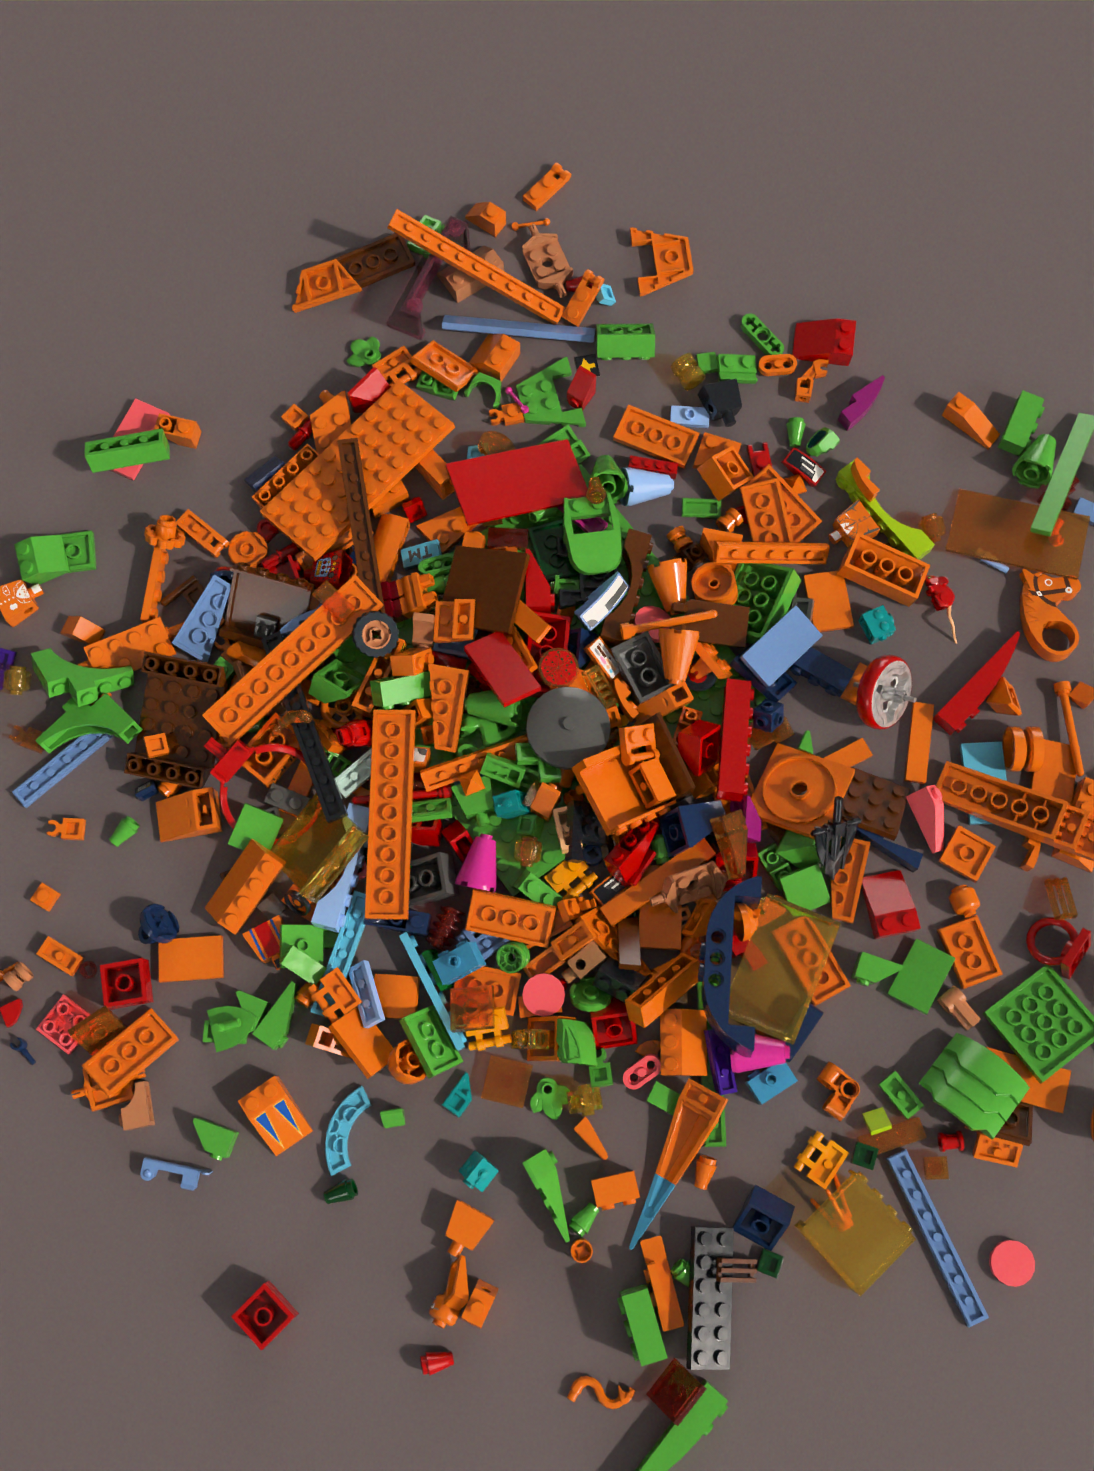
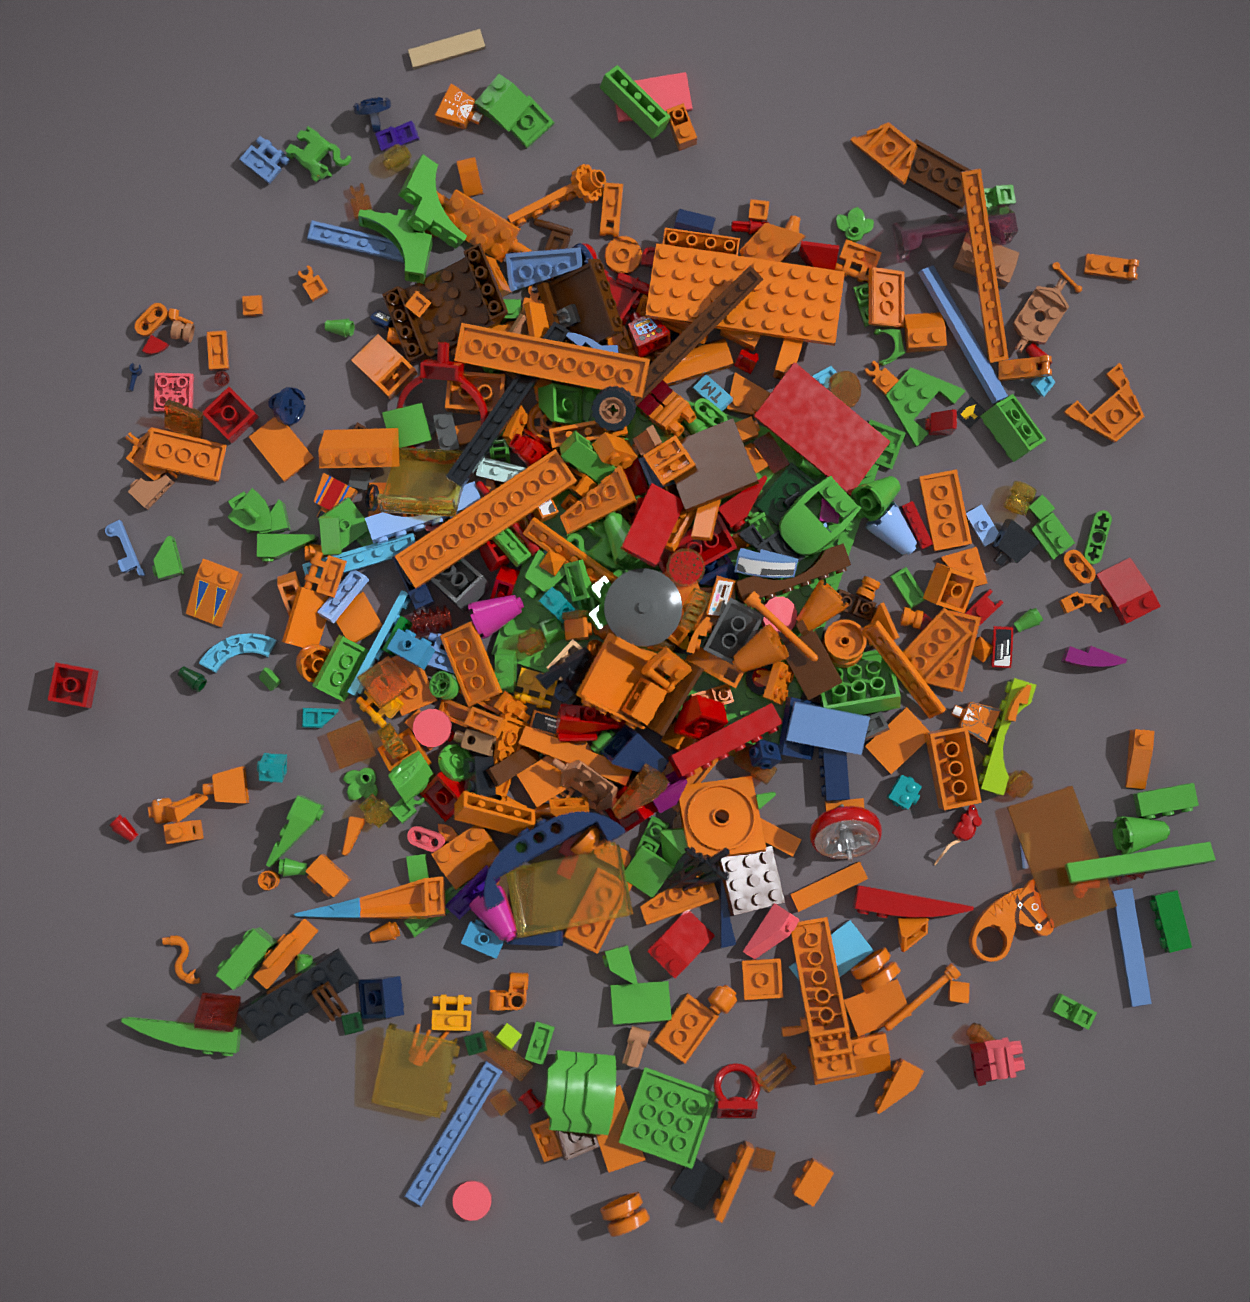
camera: 55 degrees right, 10 degrees up
clear orange arm [269,709,312,738] -> none
clear orange tile [312,580,356,623] -> none
orange slope [465,202,506,238] -> none
dark pink hinge [505,387,529,414] -> none
clear orange cone [586,477,606,504] -> none
bright green rock [806,427,840,457] -> none

